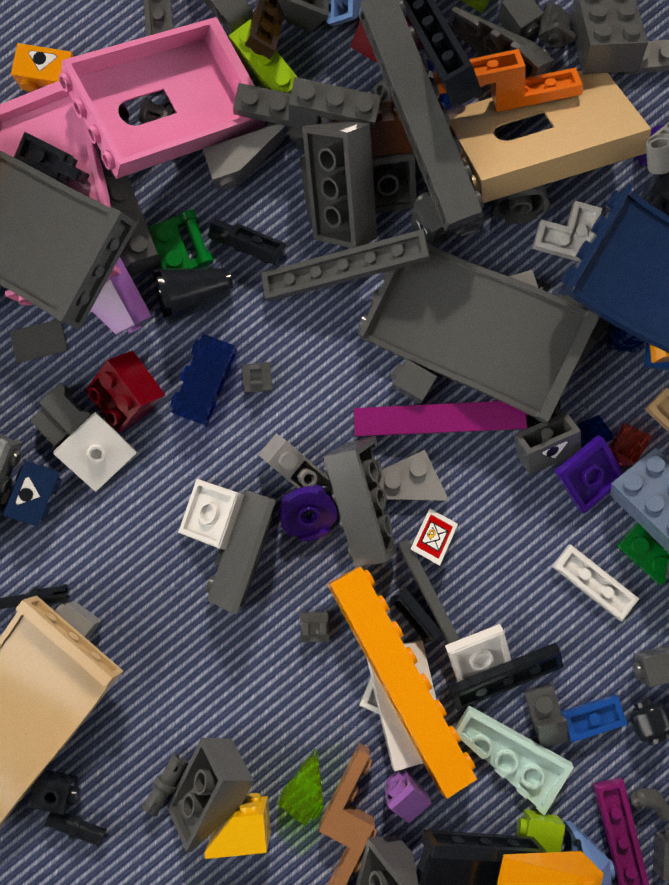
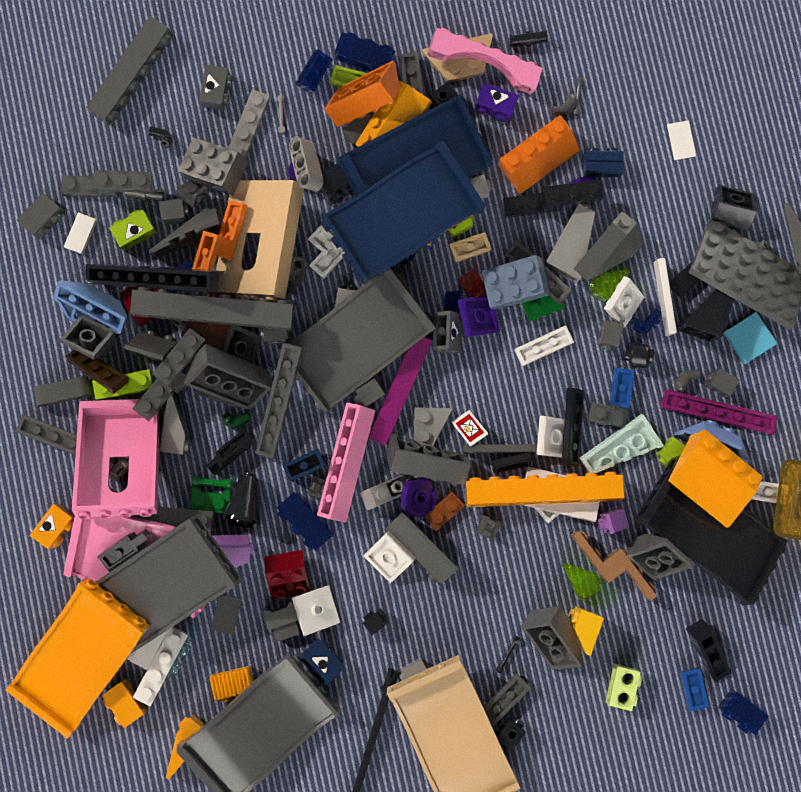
camera: 70 degrees left, 0 degrees up
black pin [44,812,107,848] -> none
dark grey pin [141,753,189,816] -> none
none -> dark grey slope [124,330,177,363]
none -> dark green arm [222,412,252,429]
none -> dark blue brick [282,449,326,482]
none -> bright pink brick [317,403,375,523]
none -> black plate [362,609,387,636]
none -> dark orange plate [424,491,465,531]
none -> dark grey plate [483,673,531,727]
none -> black hinge [496,636,520,673]

